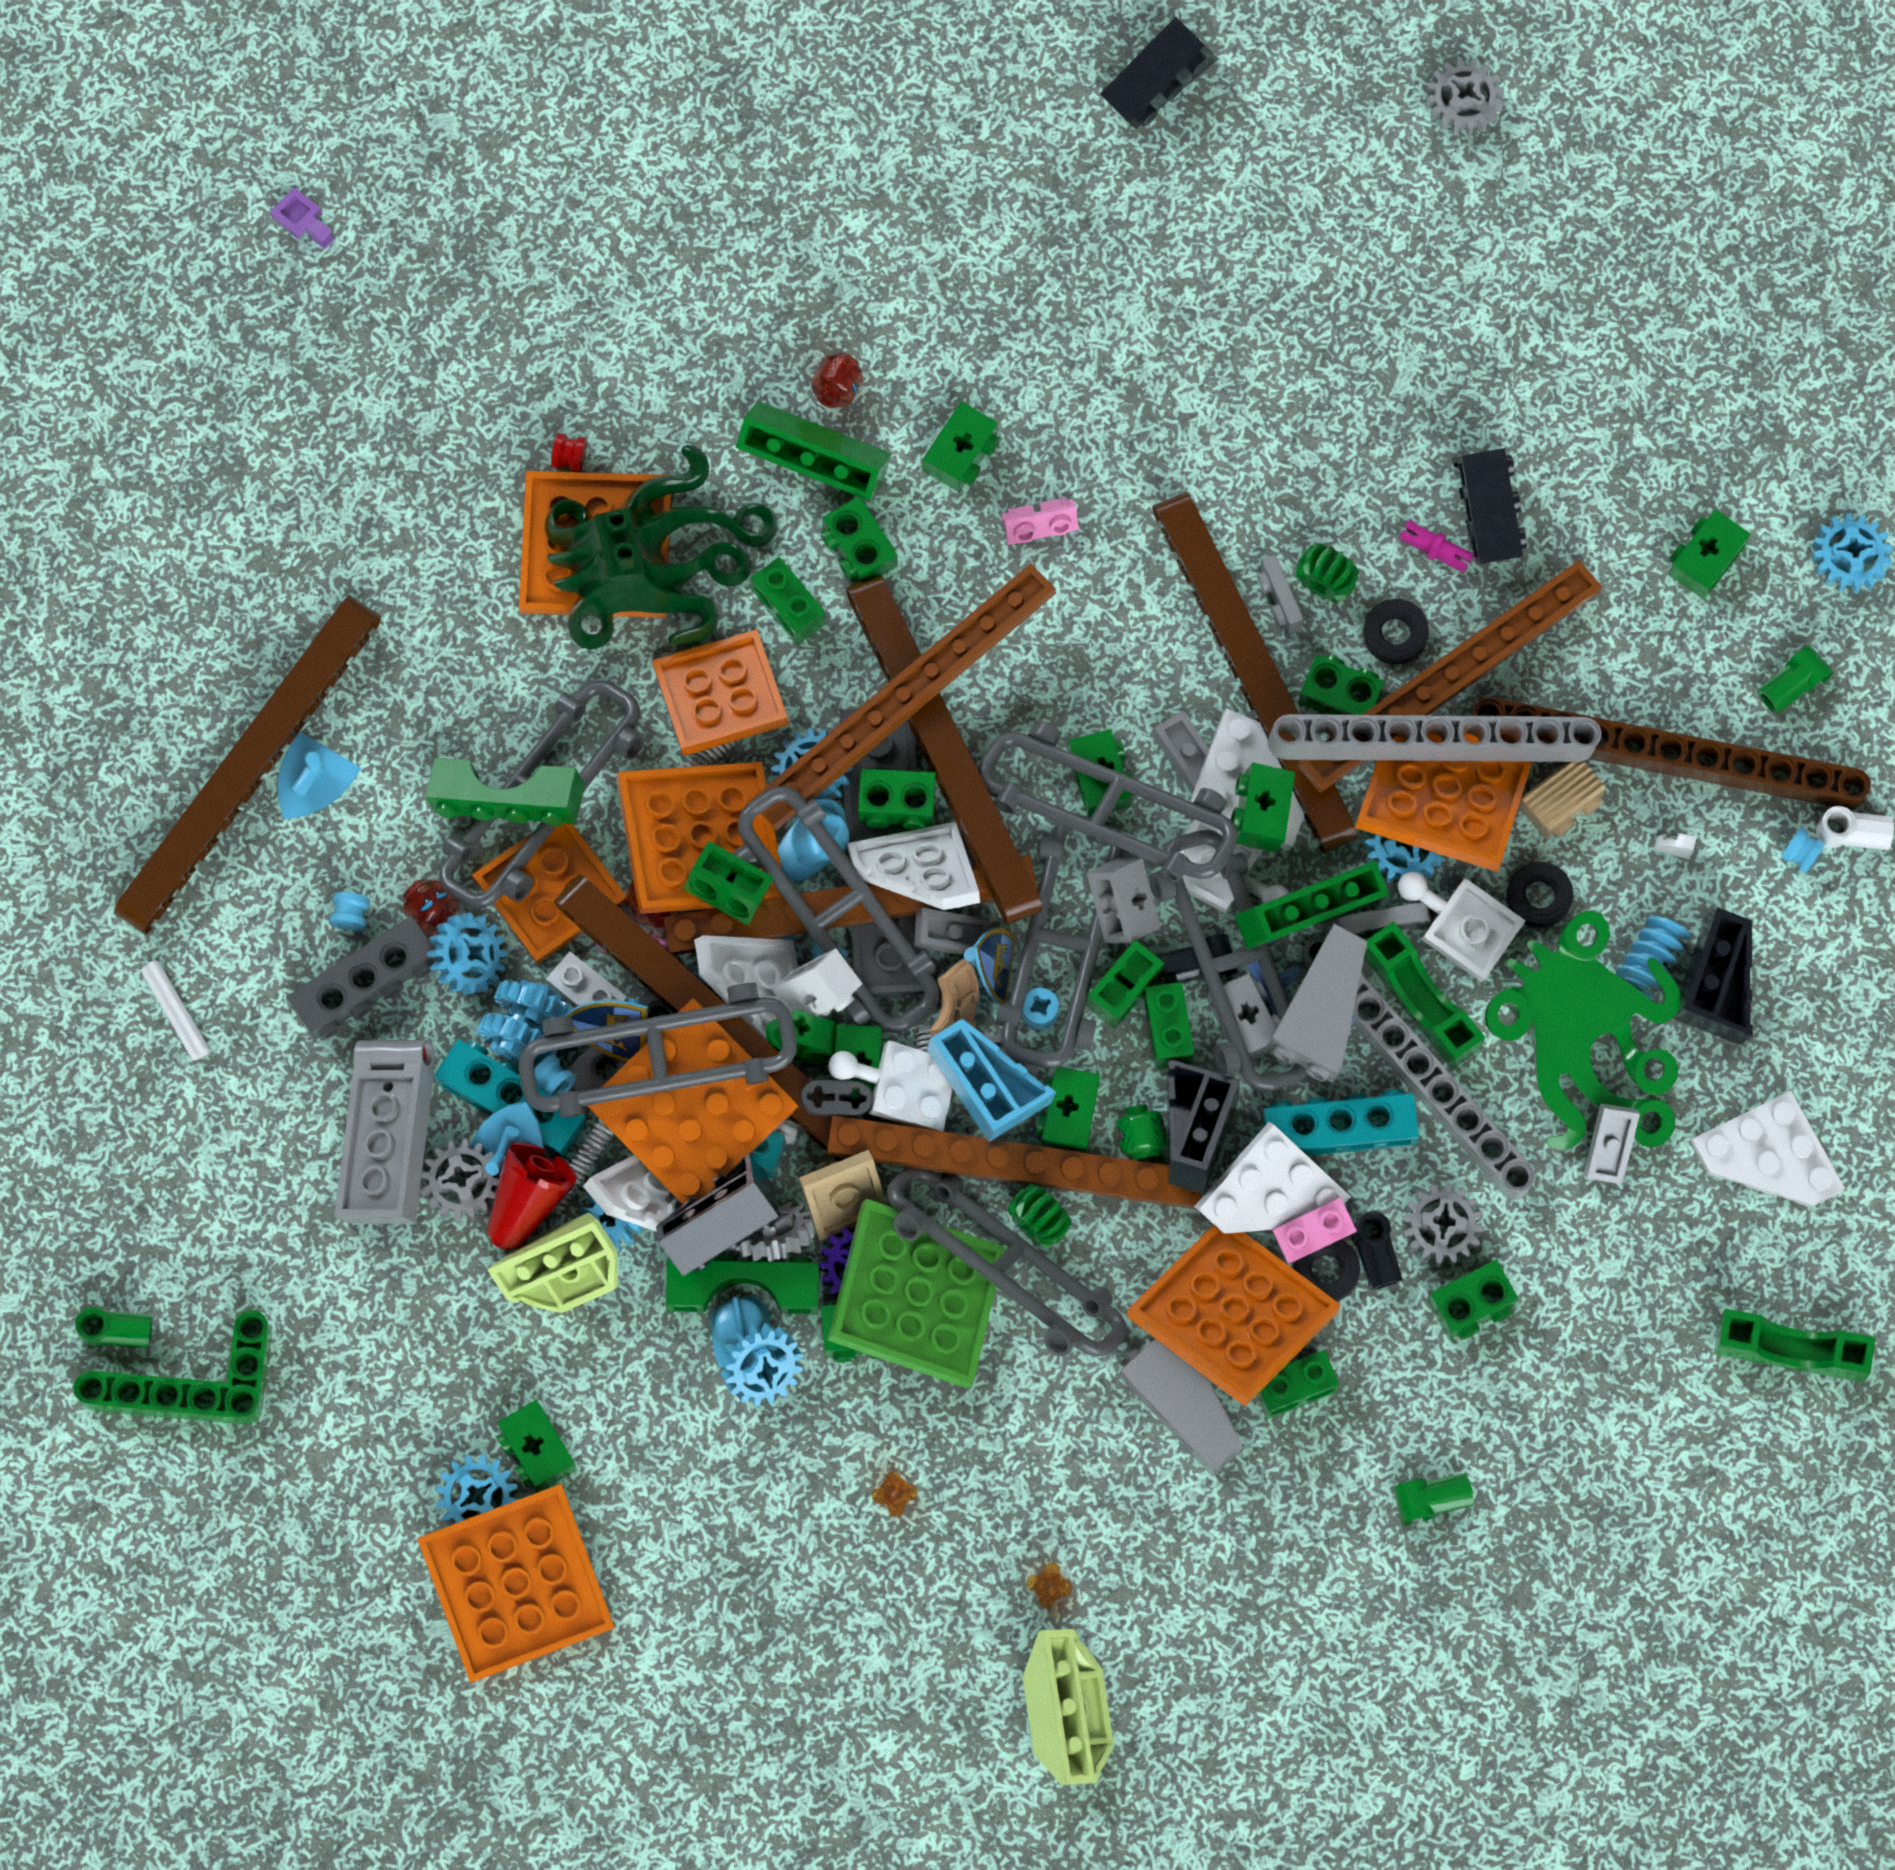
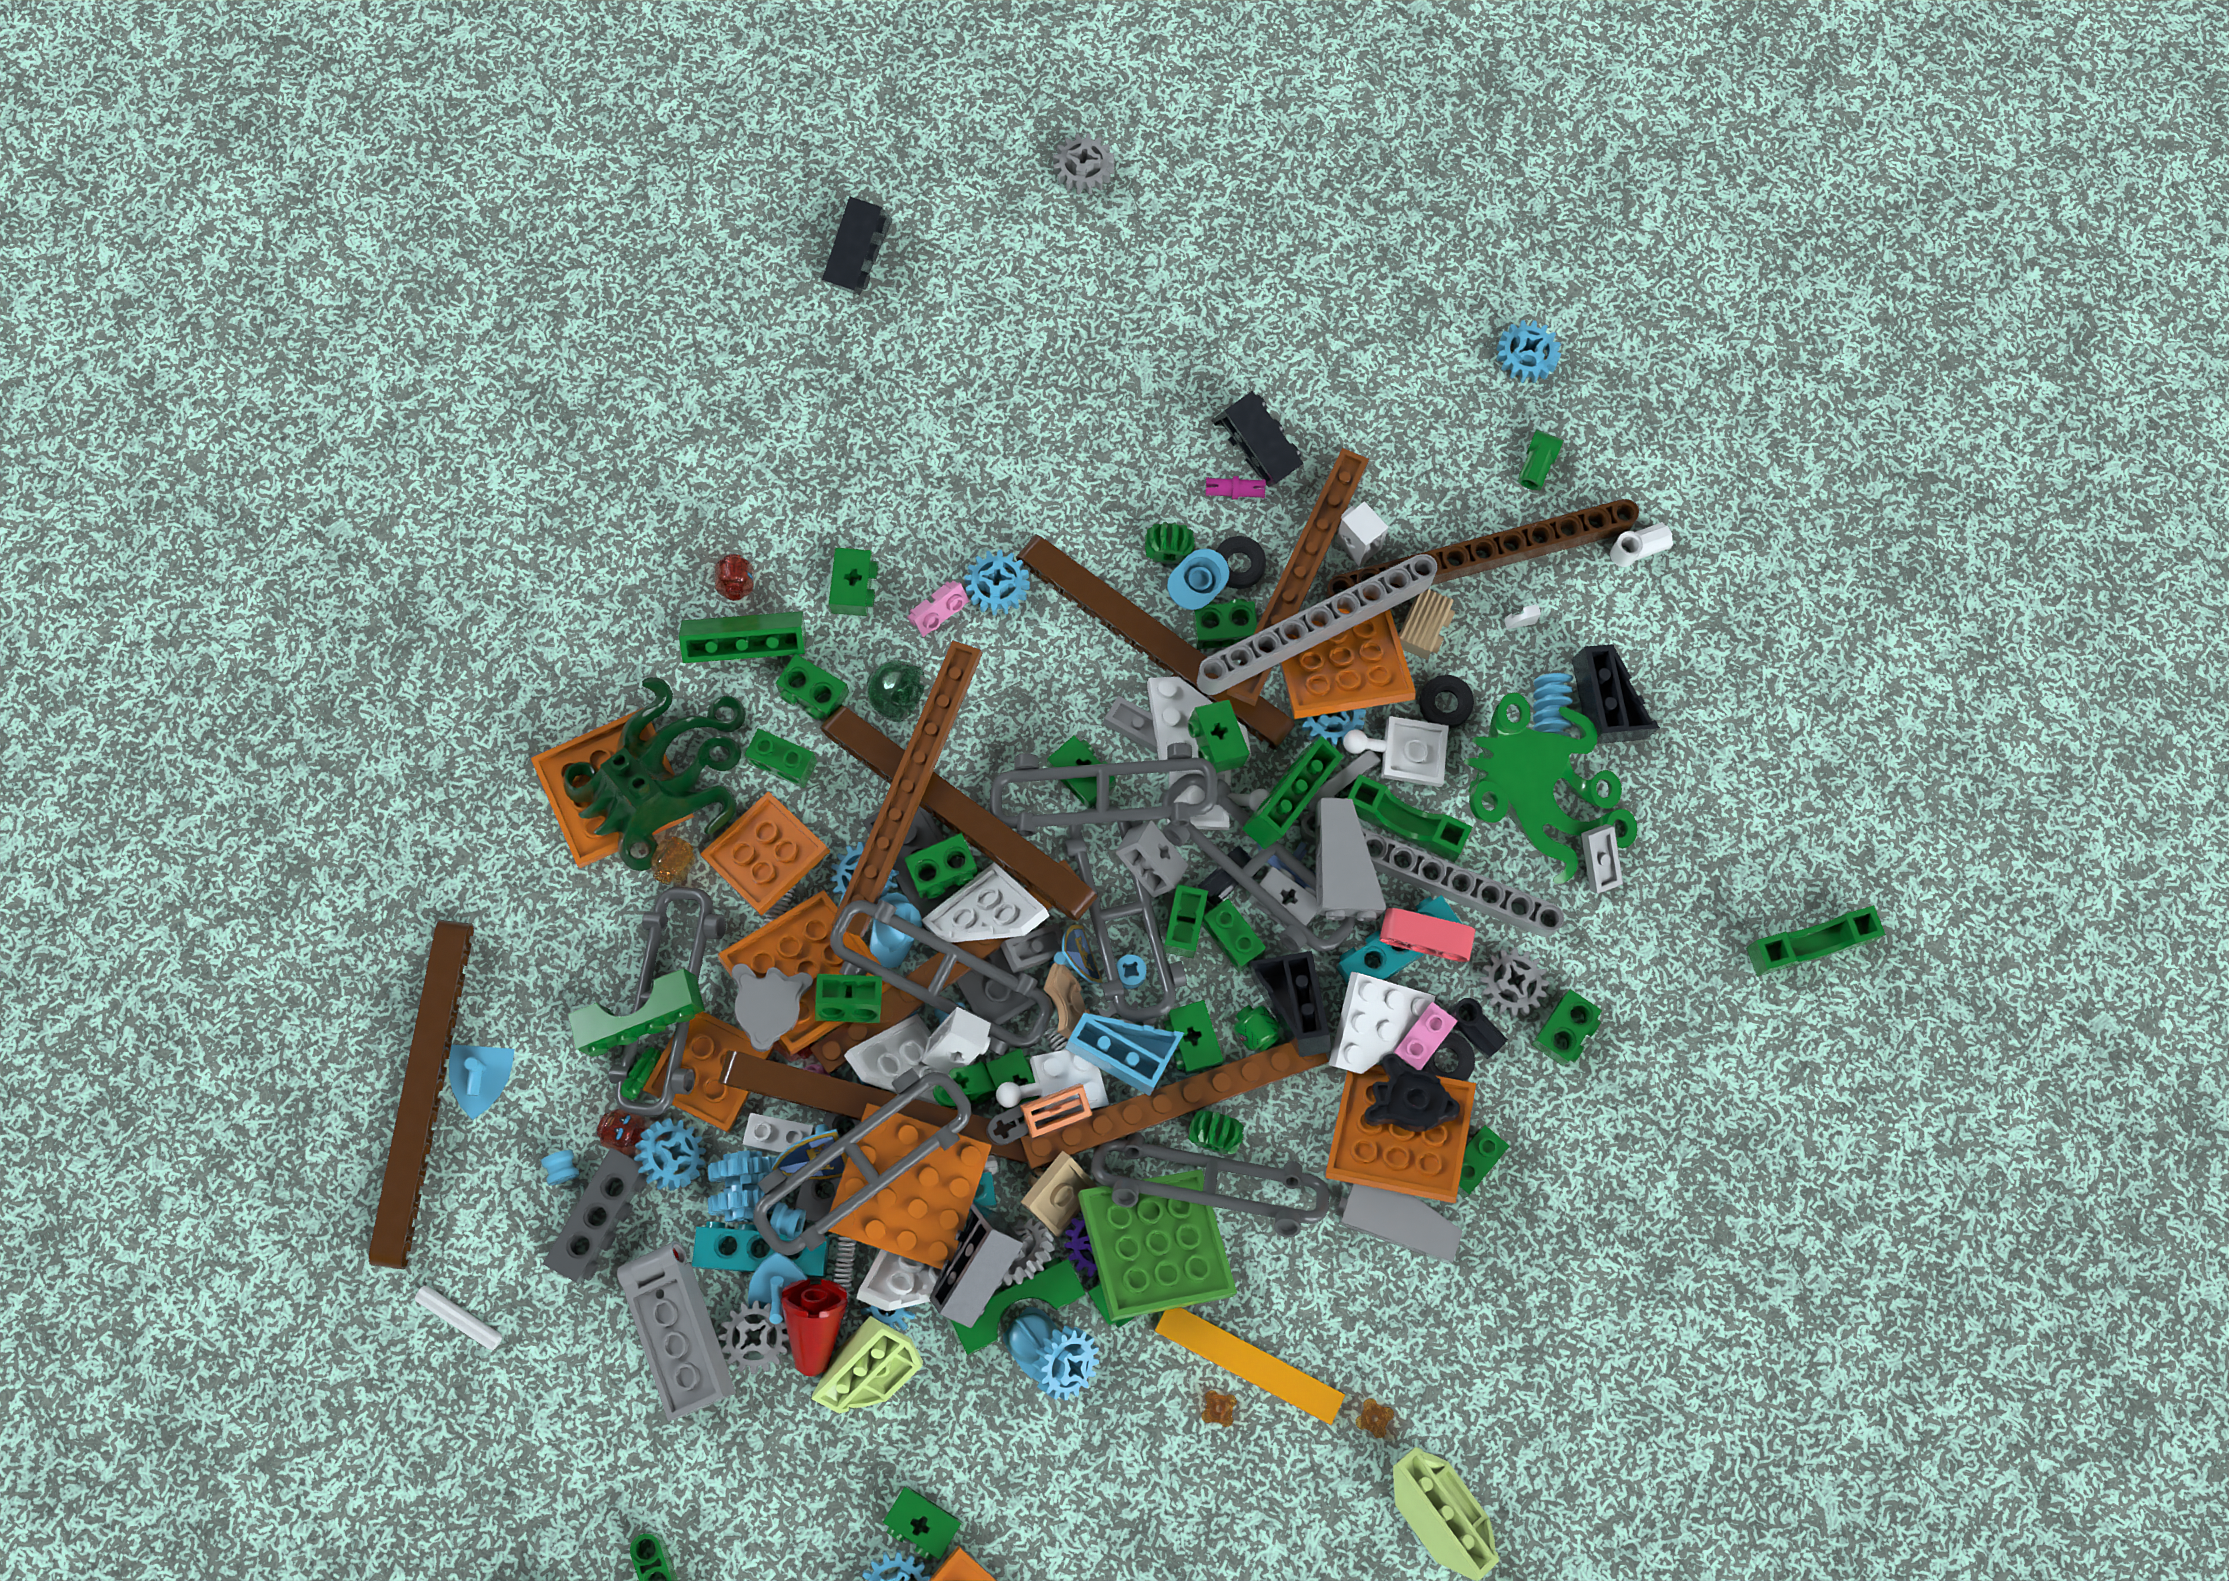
camera: 30 degrees left, 0 degrees up
medium lavender plate [270,187,334,250] -> none
red wheel [551,432,587,472] -> none
light grey plate [1257,555,1303,635] -> none
green piece [1393,1473,1474,1525] -> none
green brick [1669,509,1751,600] -> none
white plate [1691,1090,1845,1207] -> none
medium azure wheel [1781,827,1826,874] -> none
none -> green axle [620,1047,662,1100]
none -> clear orange head [650,837,696,885]
none -> light grey tile [732,964,813,1052]
none -> clear green cylinder [867,659,925,723]
none -> medium azure gear [964,550,1030,616]
none -> orange tile [1020,1083,1093,1138]
none -> light orange tile [1154,1307,1345,1425]
none -> medium azure piece [1167,548,1229,610]
none -> white brick [1336,501,1389,567]
none -> black tile [1364,1053,1460,1132]
none -> coral beam [1379,908,1476,962]

